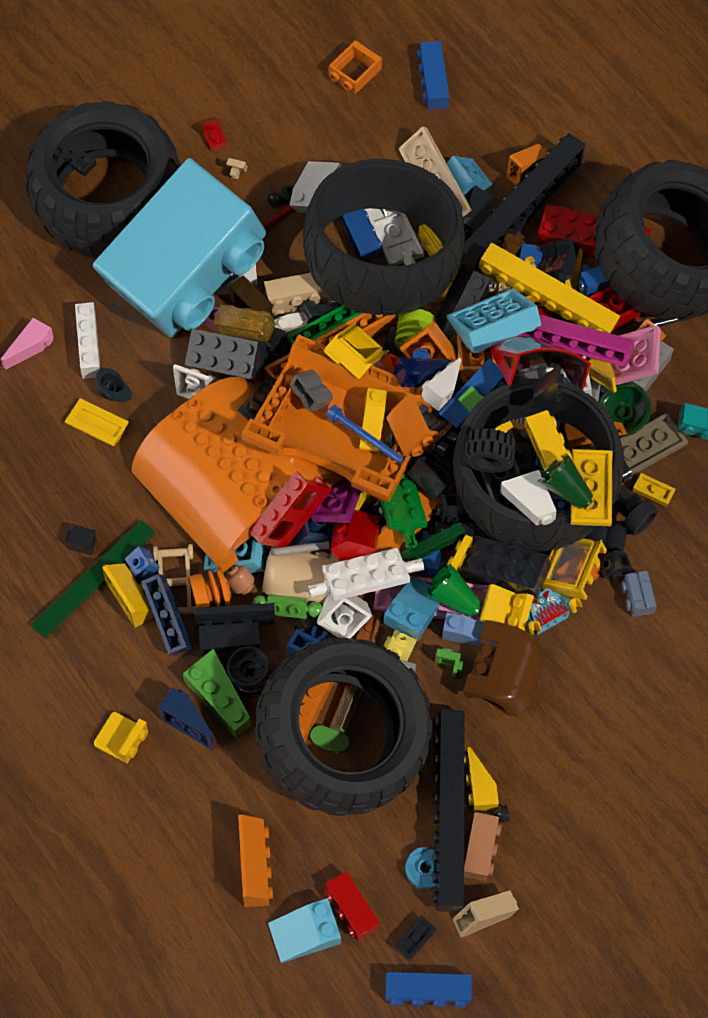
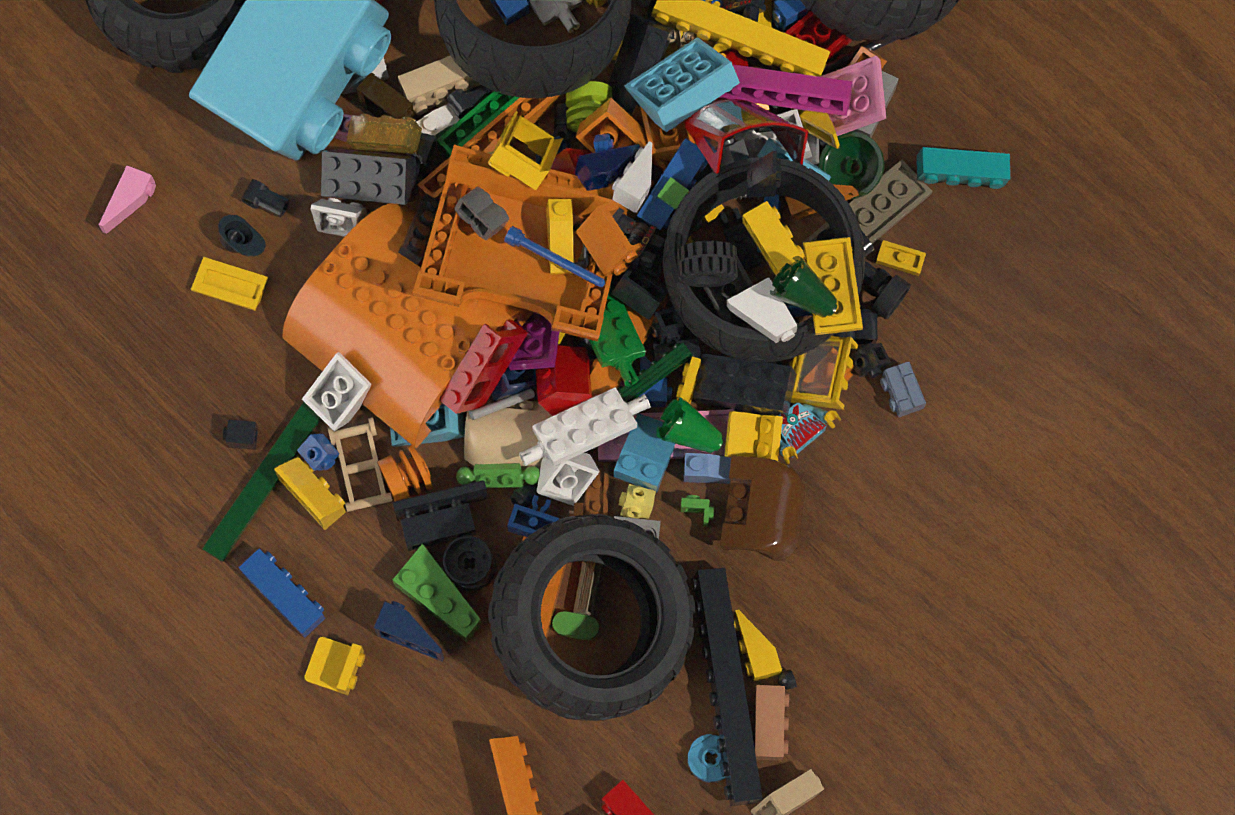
camera: 10 degrees left, 10 degrees up
white brick [75,302,100,379] -> none
dark blue brick [141,574,193,656] -> none
nougat head [226,565,254,594] -> none
none -> blue brick [239,548,325,638]
none -> black piece [241,179,290,218]
none -> white slope [302,352,372,431]

